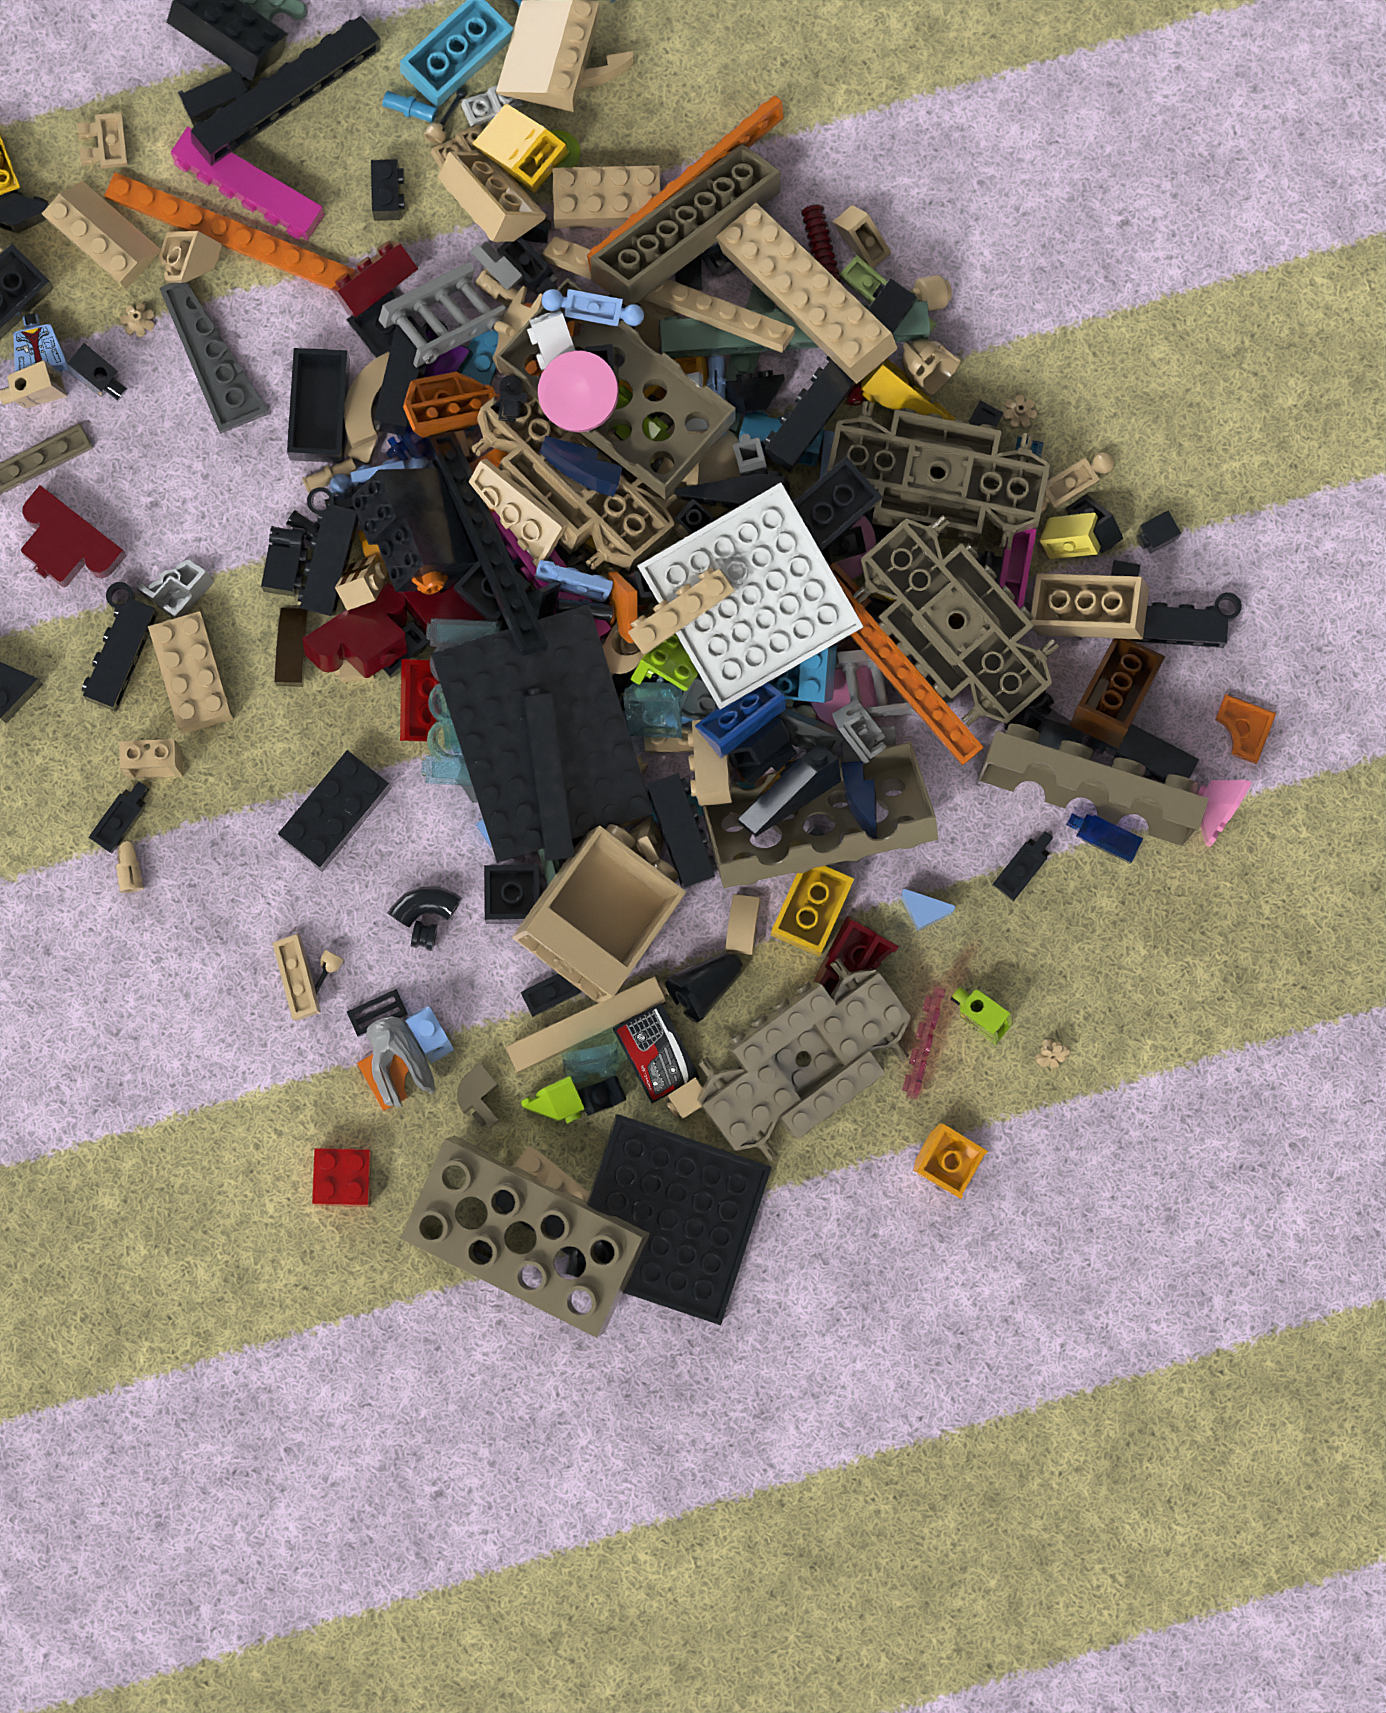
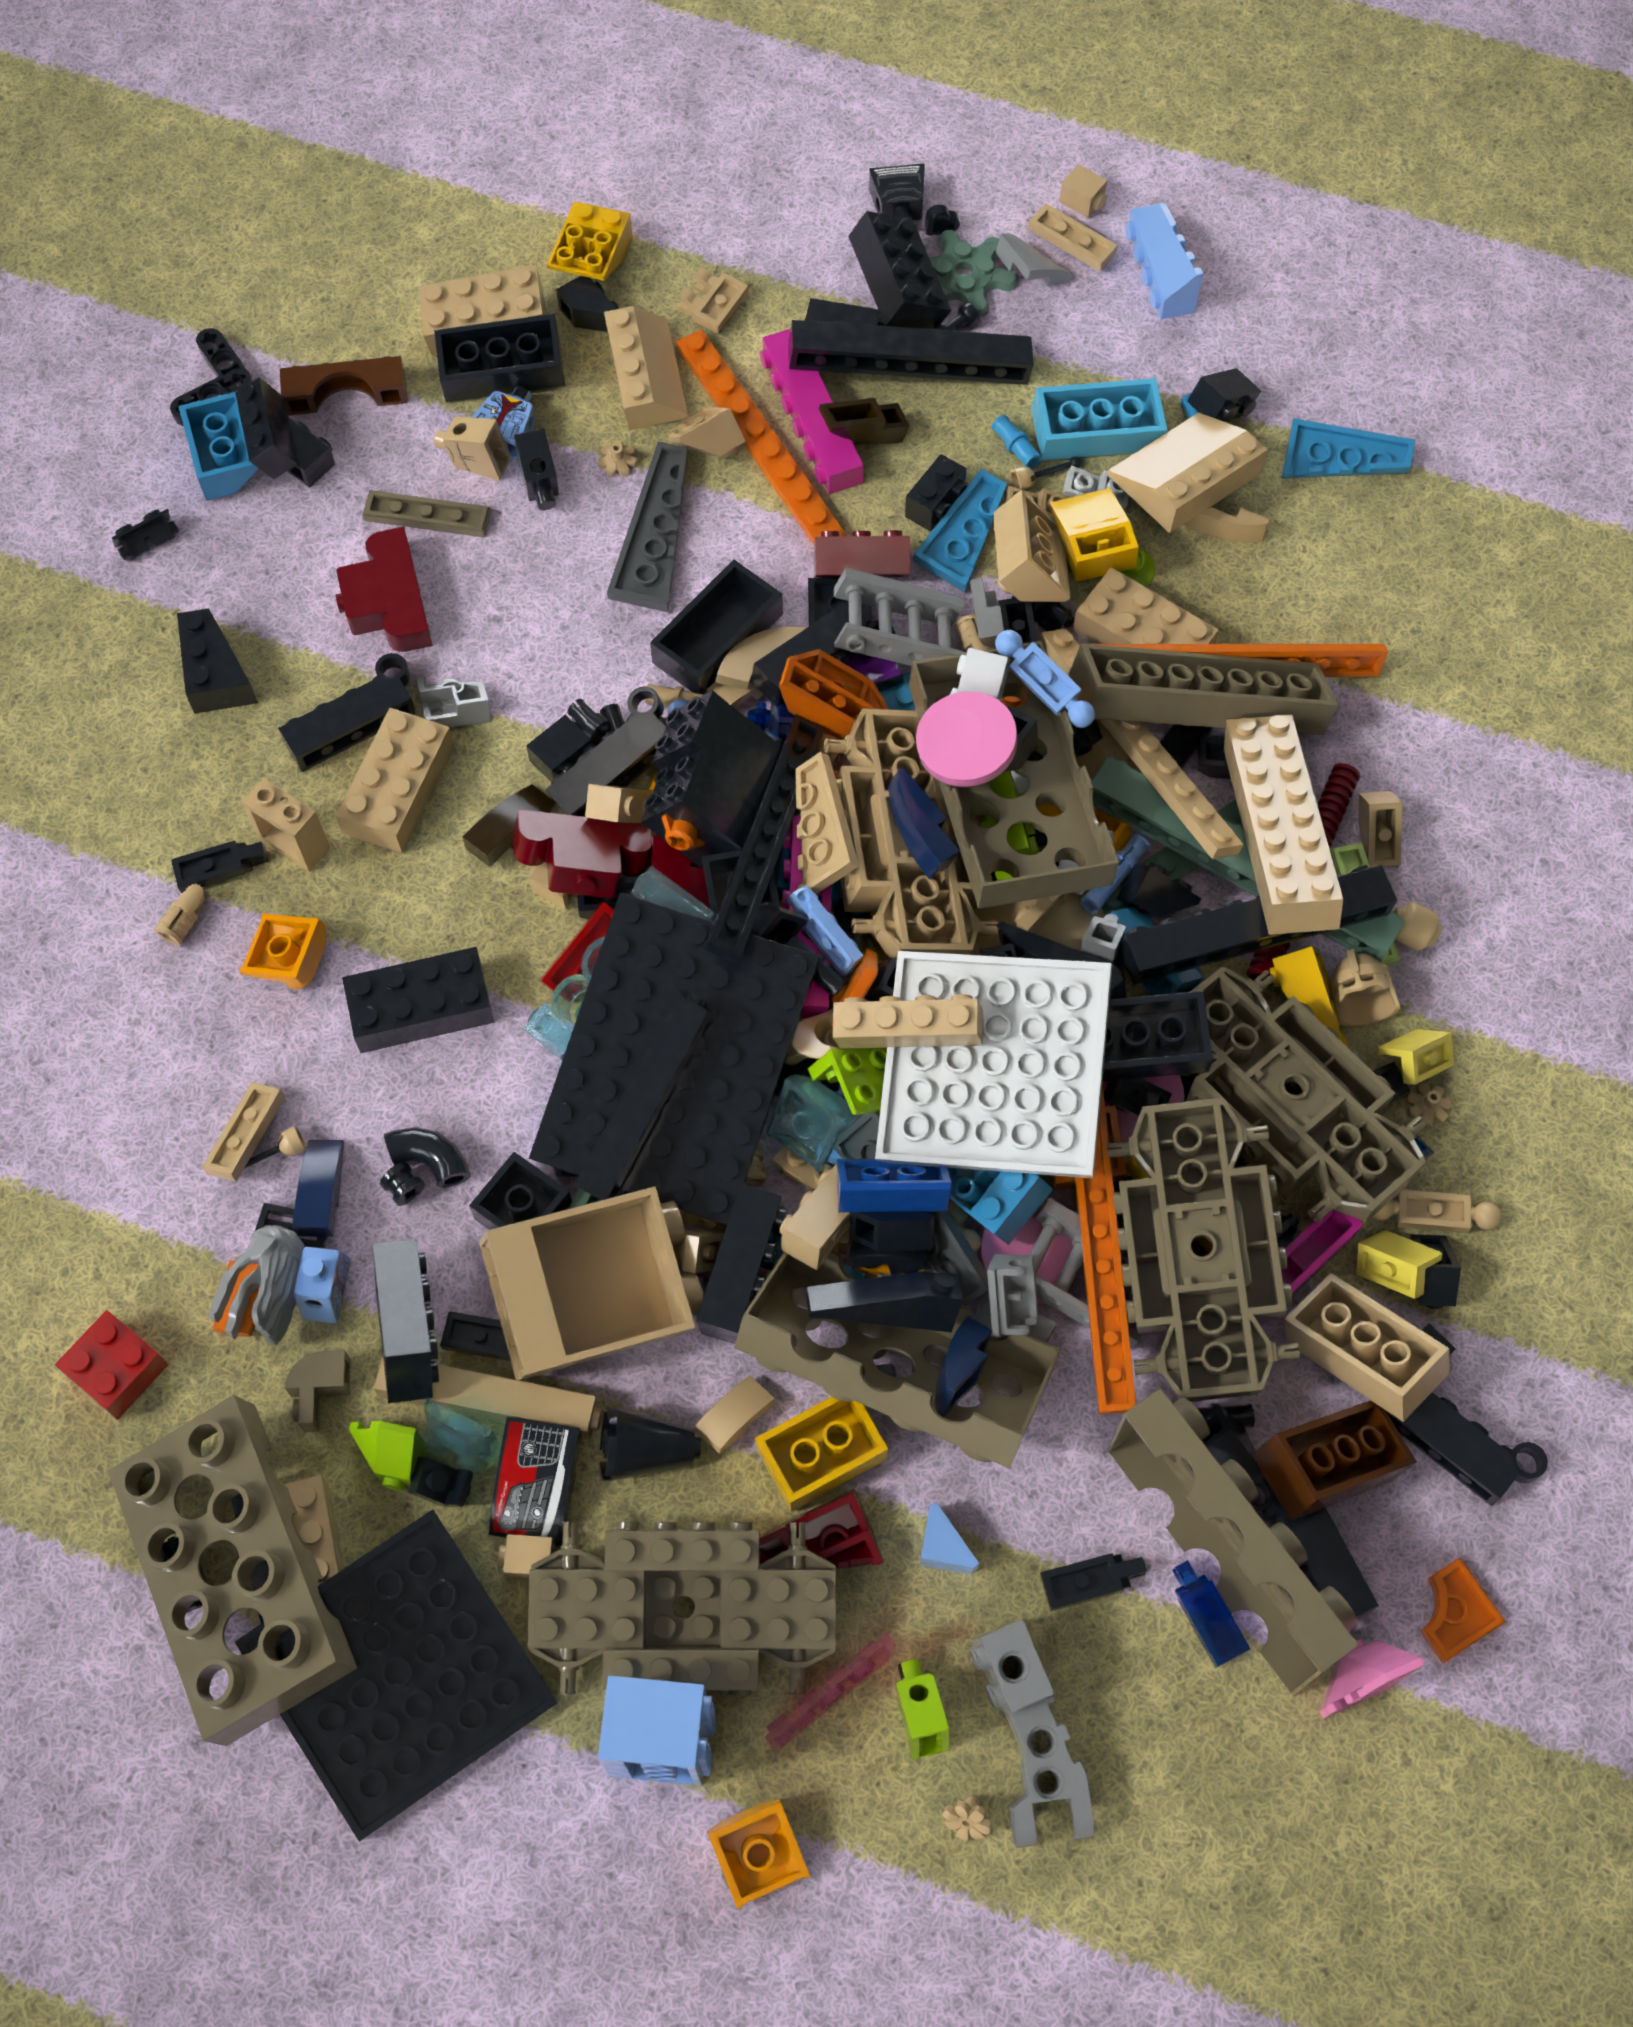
camera: 40 degrees right, 15 degrees down
black hips [493,375,527,422] -> none
black brick [1136,510,1181,554] -> none
none -> light orange slope [239,913,327,989]
none -> dark blue slope [292,1140,344,1237]
none -> brick [372,1239,439,1404]
none -> light blue brick [598,1676,717,1786]
none -> dark brown slope [819,398,910,444]
none -> dark azure wing [913,468,1007,593]
none -> black piece [935,302,980,331]
none -> light grey brick [969,1619,1095,1848]
none -> light yellow panel [1378,1029,1454,1085]

